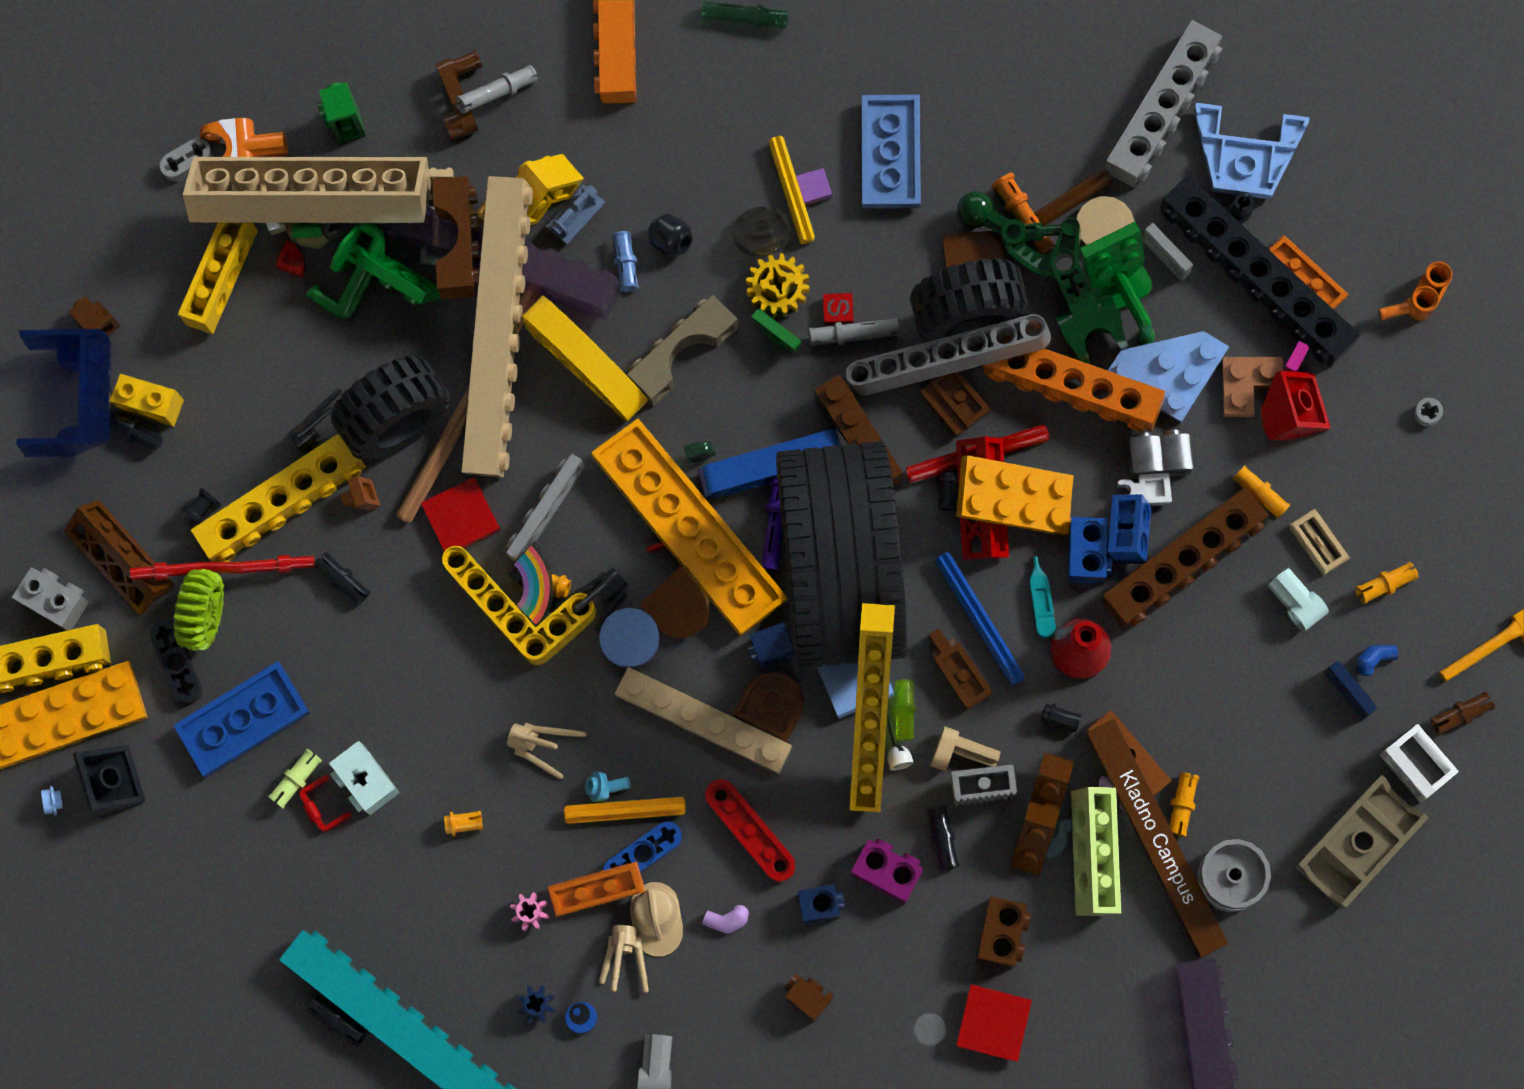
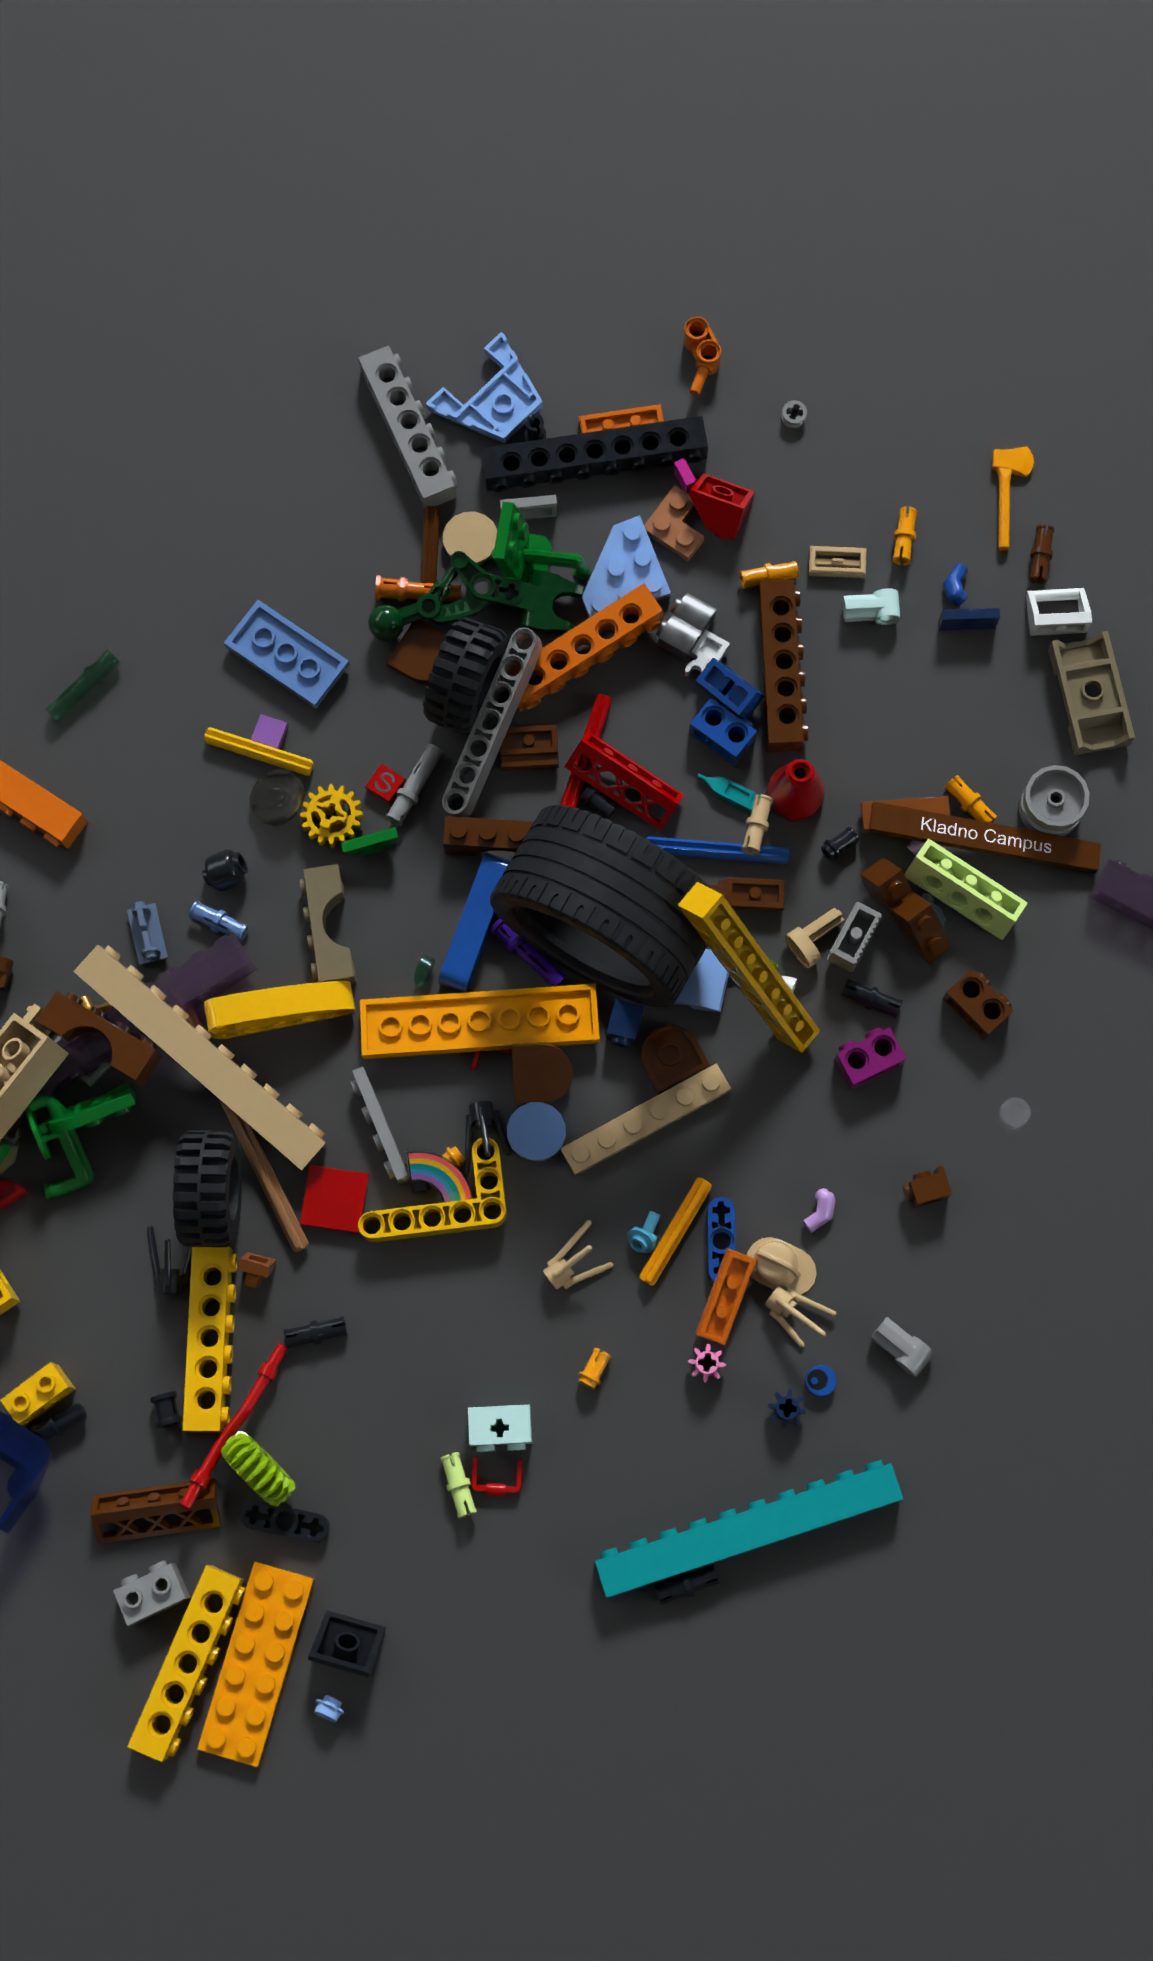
camera: 60 degrees left, 0 degrees up
blue plate [173,661,310,778] -> none
yellow brick [516,154,584,226] -> none
red plate [705,779,796,882] -> none
dark blue brick [798,884,845,925] -> none
light orange plate [956,455,1074,536] -> none
red tile [956,984,1032,1062] -> none
none -> tan pin [741,794,773,855]

